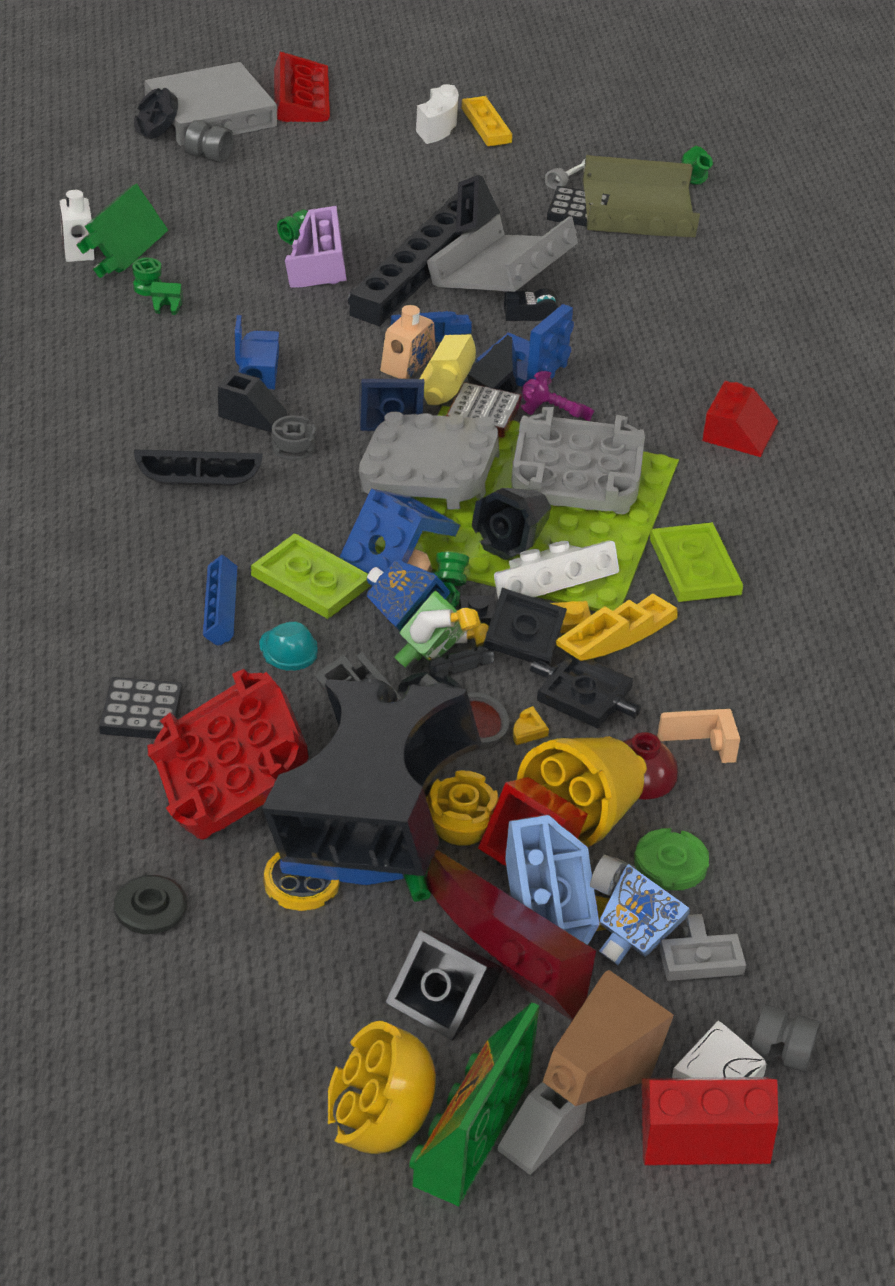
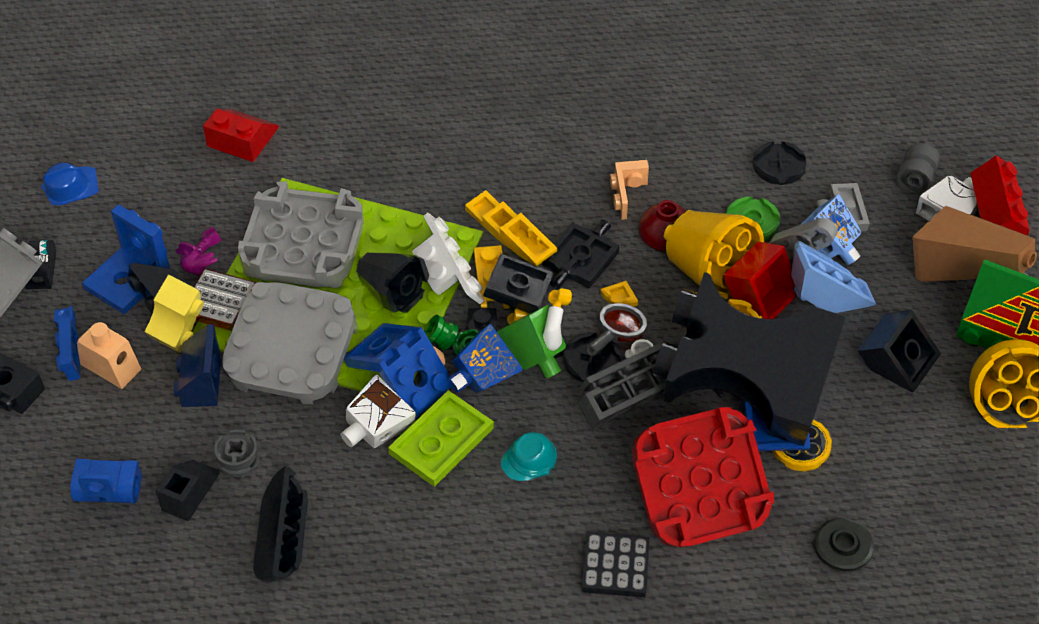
camera: 85 degrees left, 10 degrees up
blue piece [203,554,237,645] -> none
dark red wedge [427,850,596,1021] -> none
lime plate [650,522,743,602] -> none
none -> blue piece [41,163,99,206]
none -> torso [340,375,416,448]
none -> black tile [753,141,806,185]

